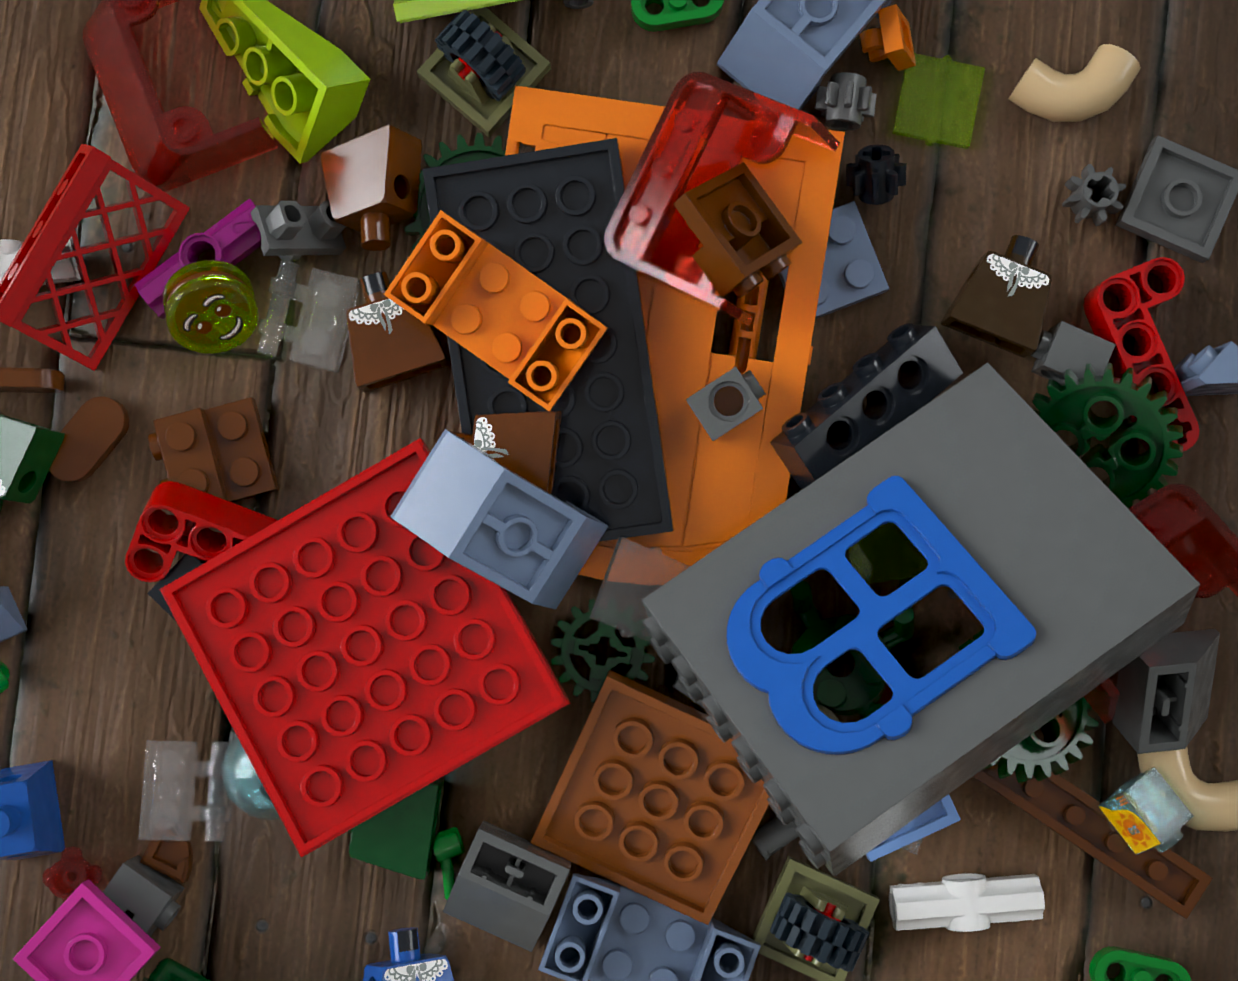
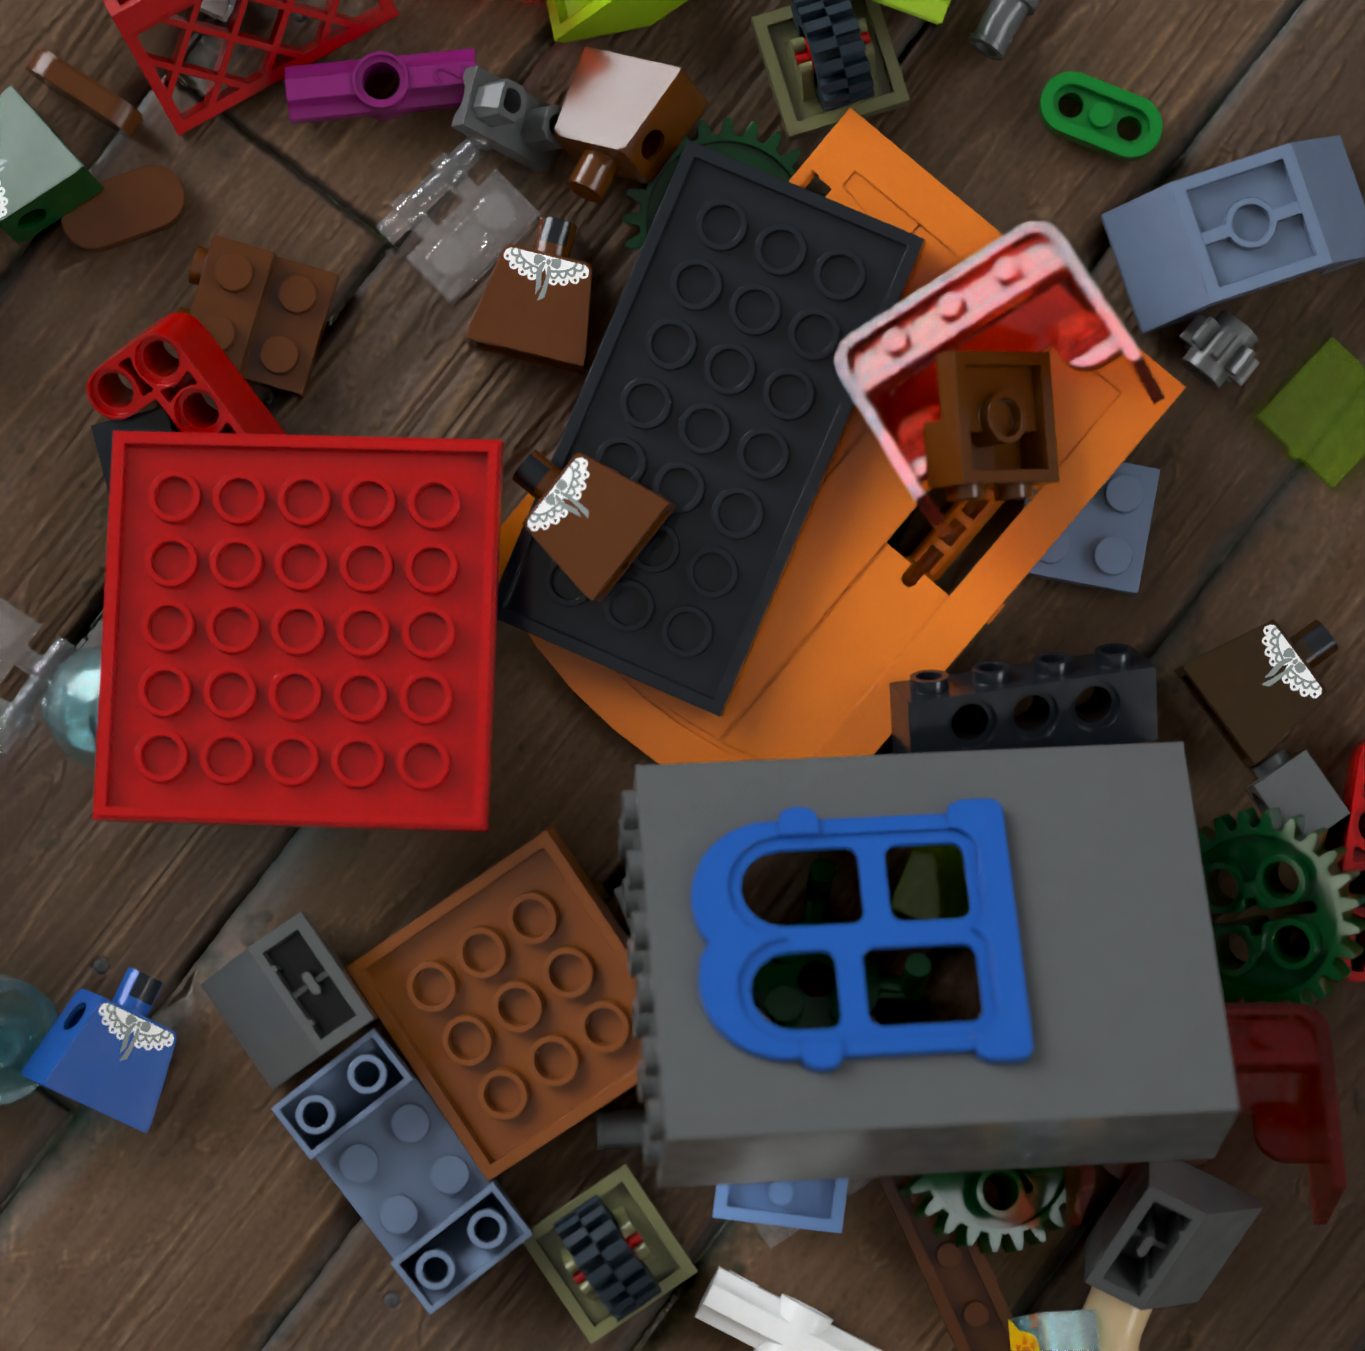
camera: 25 degrees right, 0 degrees up
clear neon green head [163,260,259,354] -> none
dark green torso [348,779,444,880] -> none
orange slope [384,210,608,412] -> none
sand blue slope [391,429,608,609] -> none
green hand [433,827,465,900] -> none
dark green gear [551,598,655,703] -> none
clear piece [590,537,690,642] -> none
dark grey brick [686,367,766,441] -> none
black gear [846,145,907,205] -> none
orange tile [860,4,916,71] -> none

